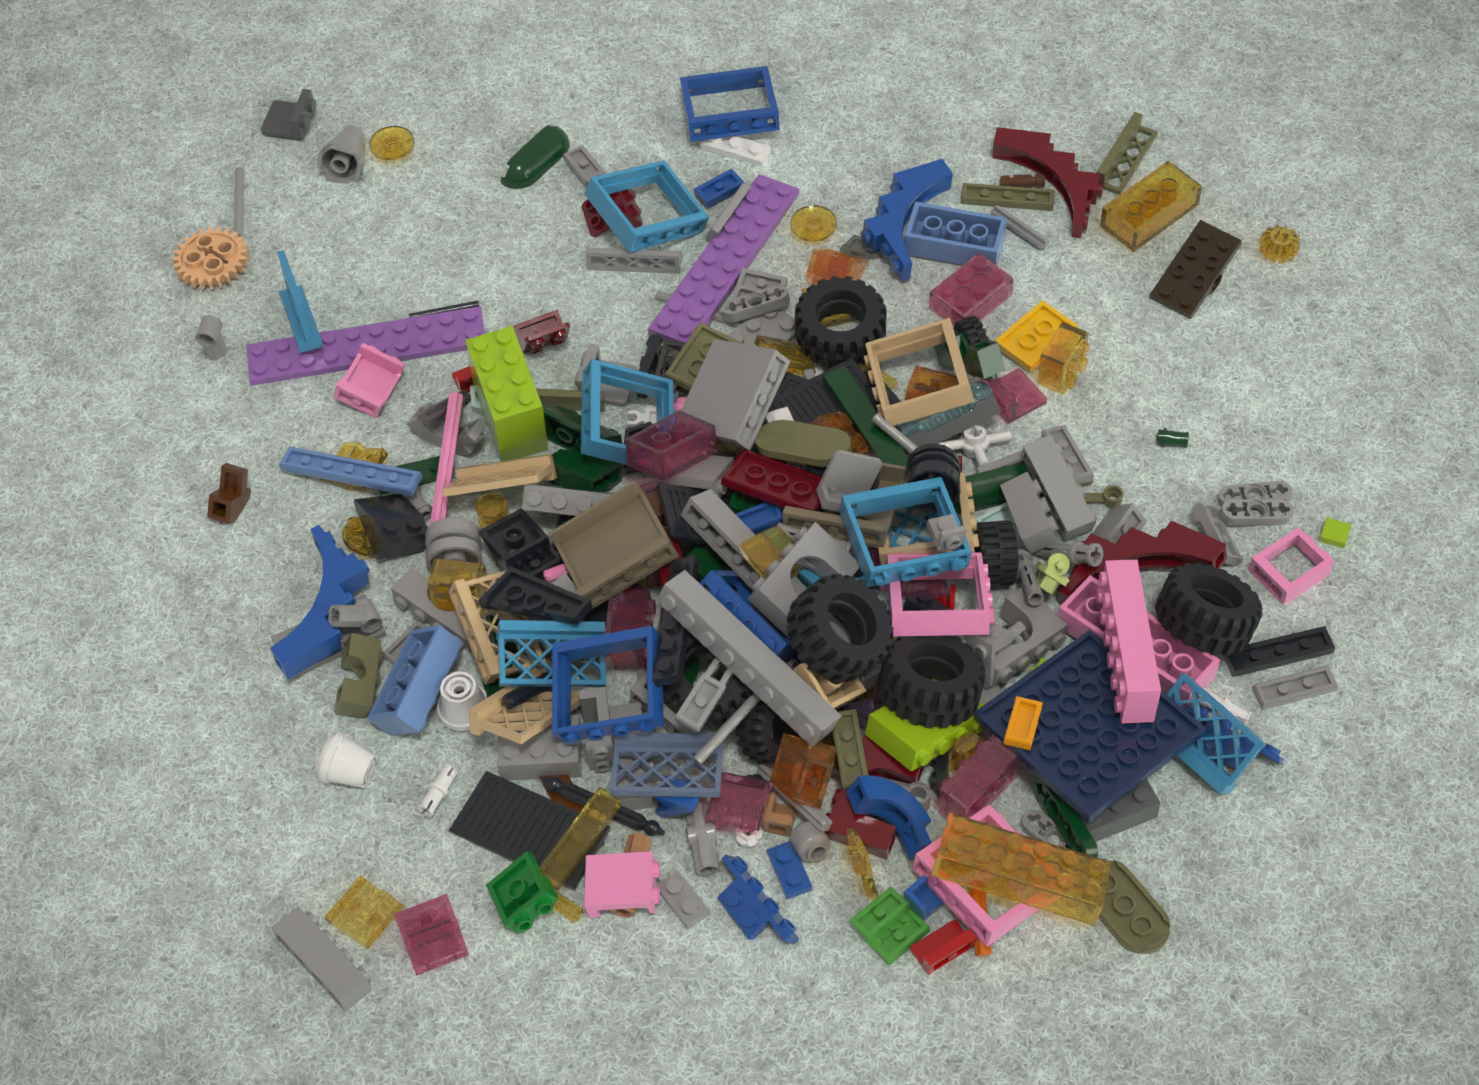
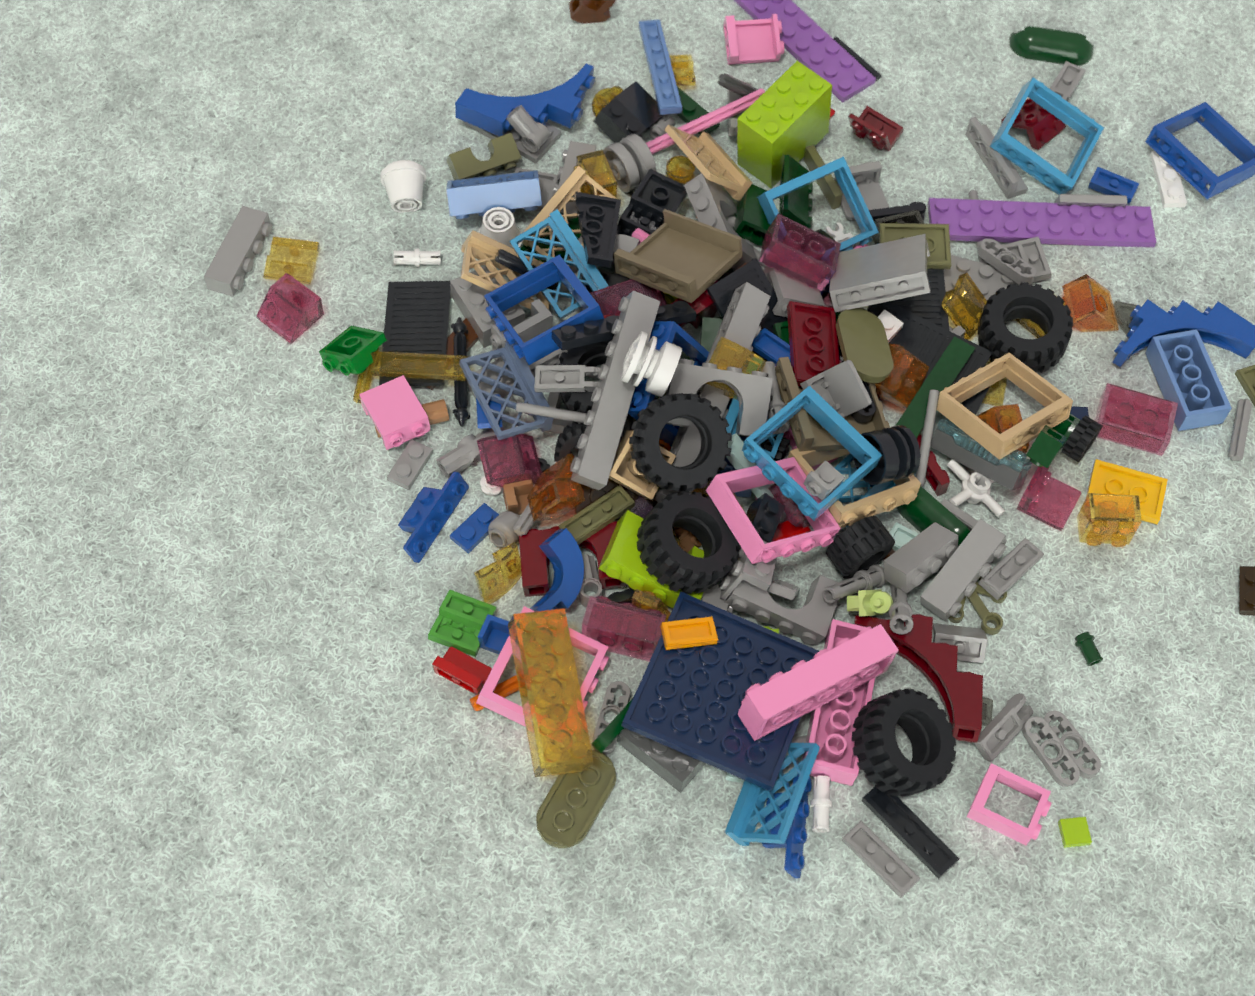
camera: 55 degrees right, 5 degrees up
clear yellow dish [790,205,837,242] -> none
none -> white wheel [621,331,682,397]

